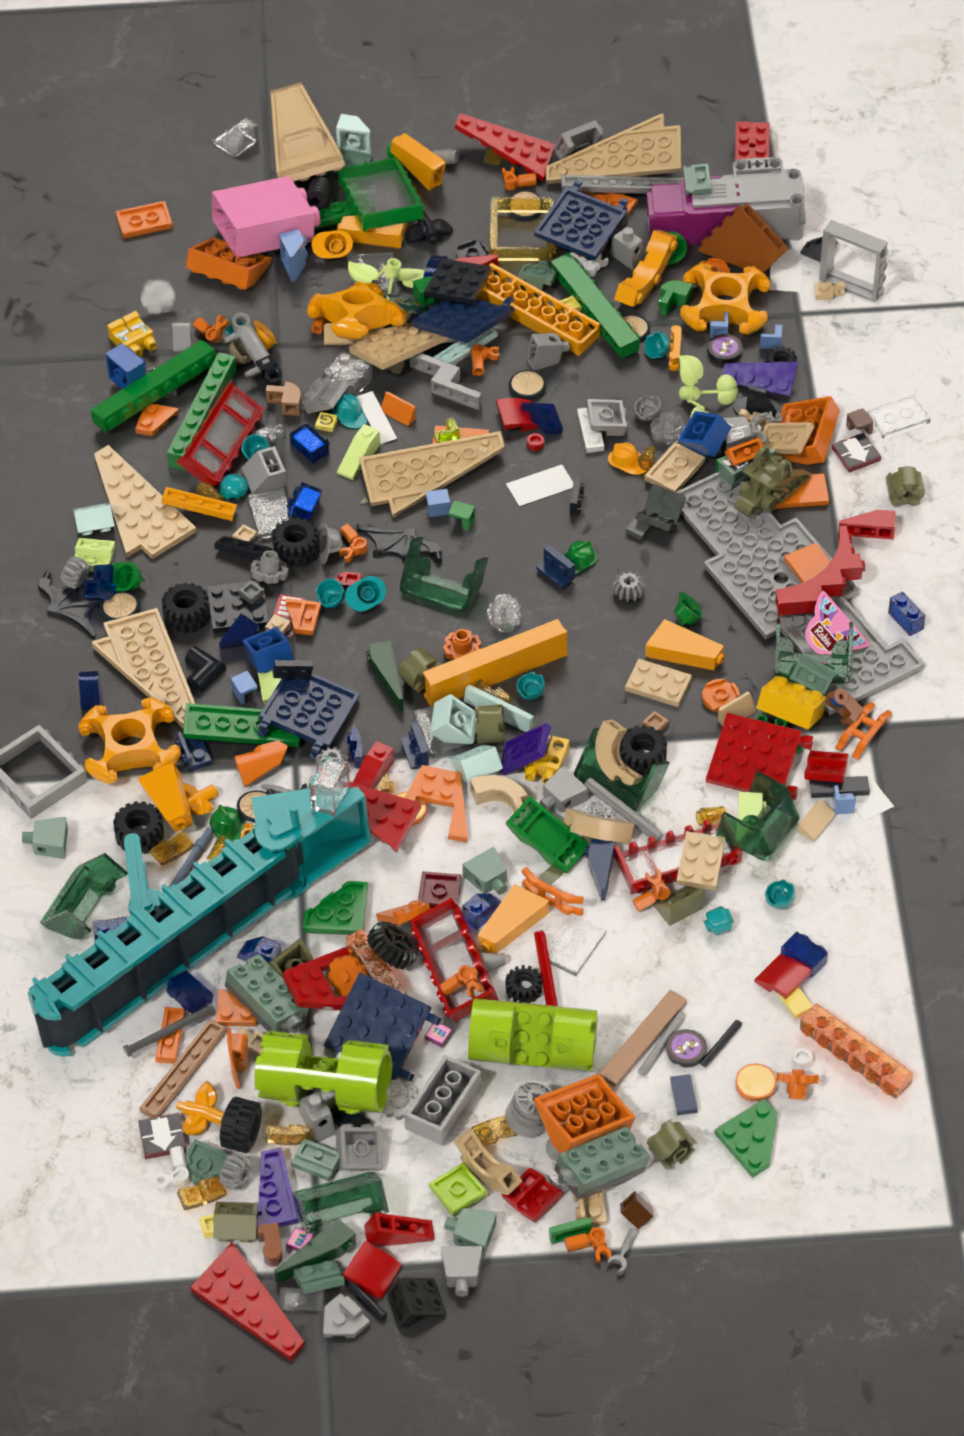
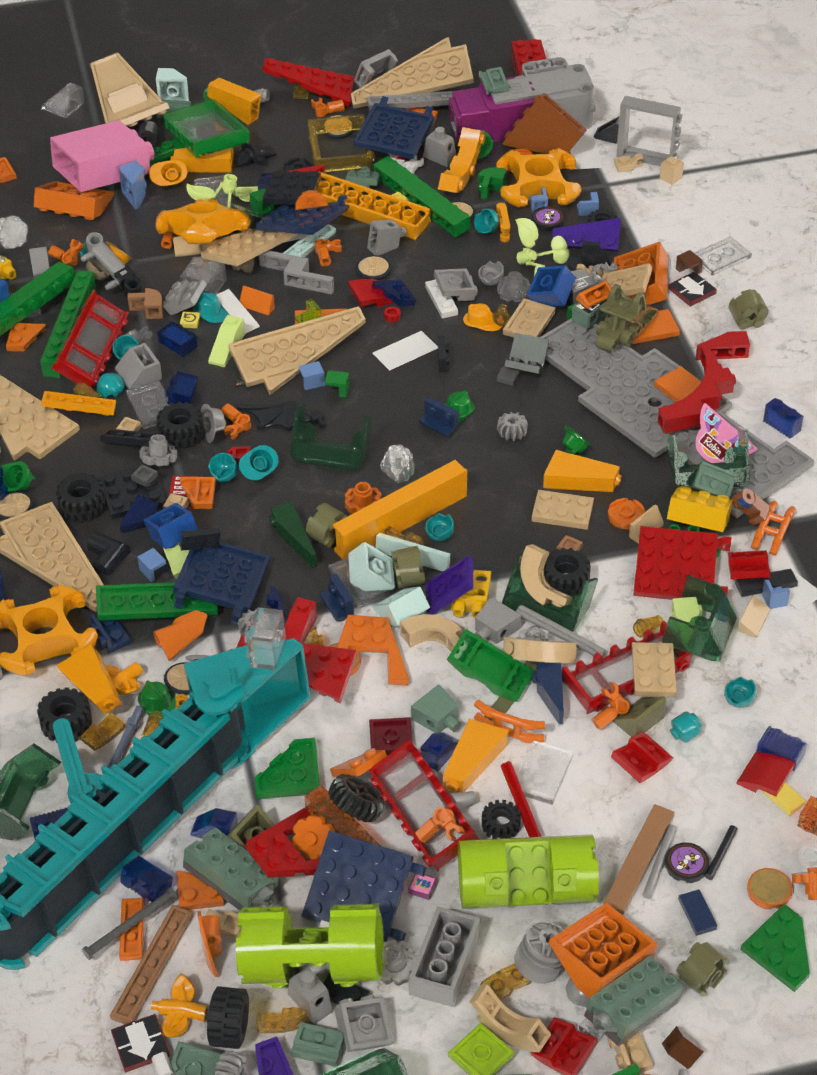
camera: 10 degrees left, 5 degrees down
none -> orange plate [295,190,328,210]
none -> red slope [611,732,673,783]
none -> tan brick [660,156,684,185]

